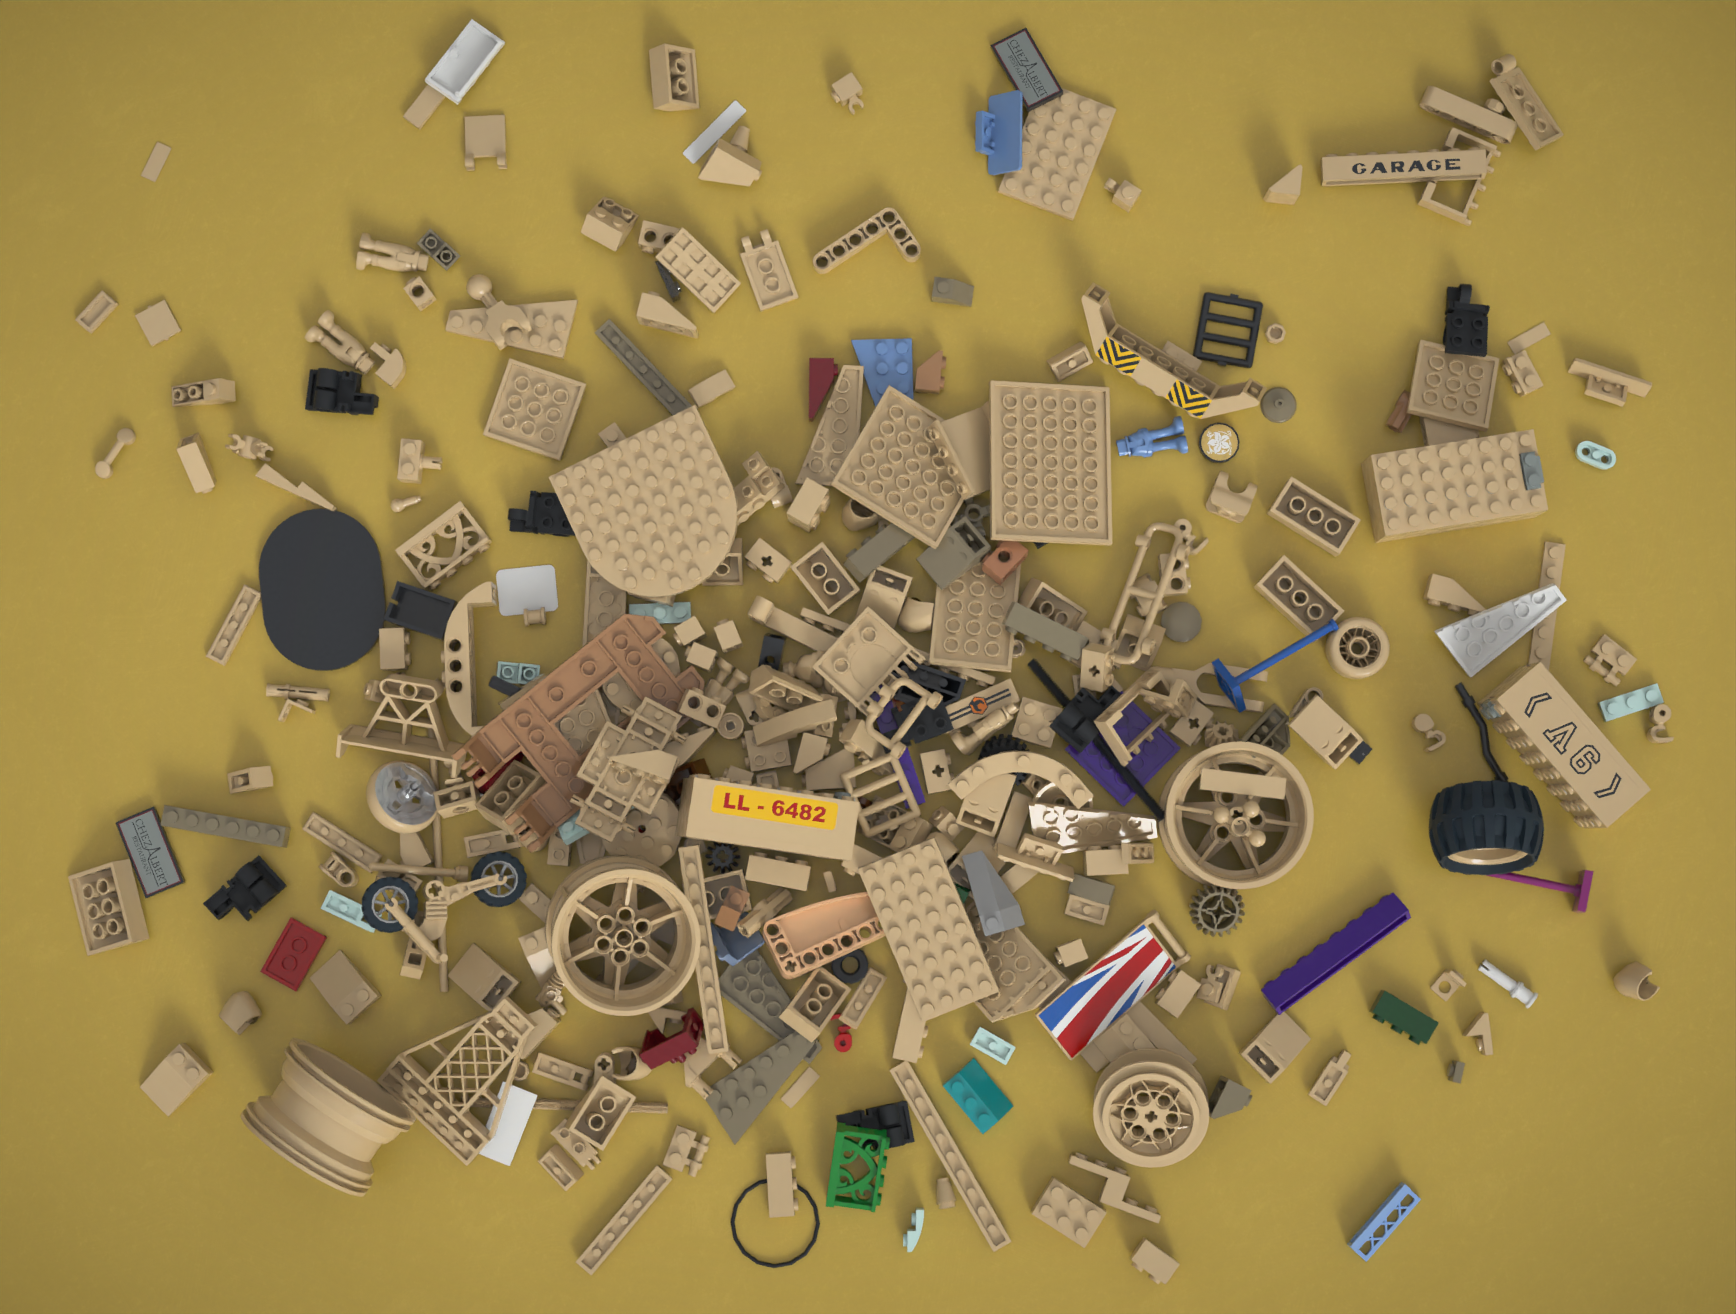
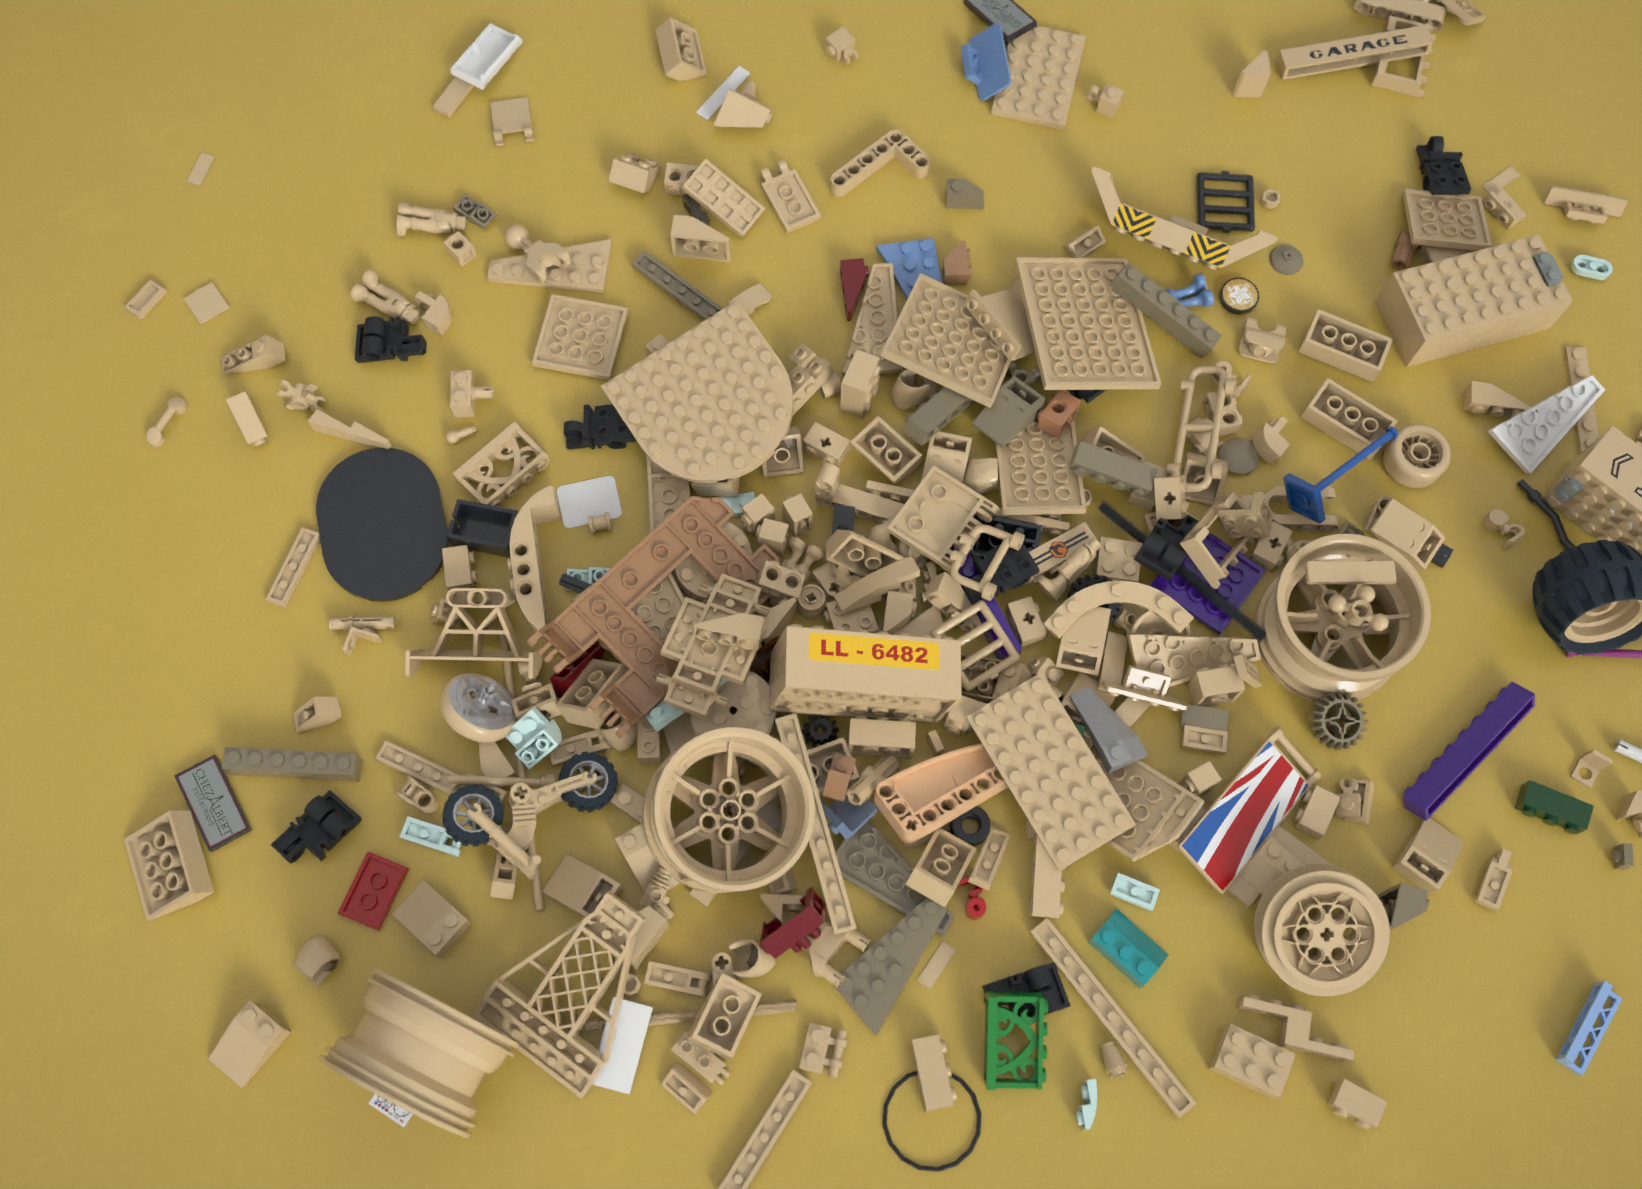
camera: 10 degrees left, 15 degrees down
none -> light aqua brick [506,706,562,769]
none -> dark tan brick [1109,262,1222,358]
none -> tan brick [1253,415,1290,465]

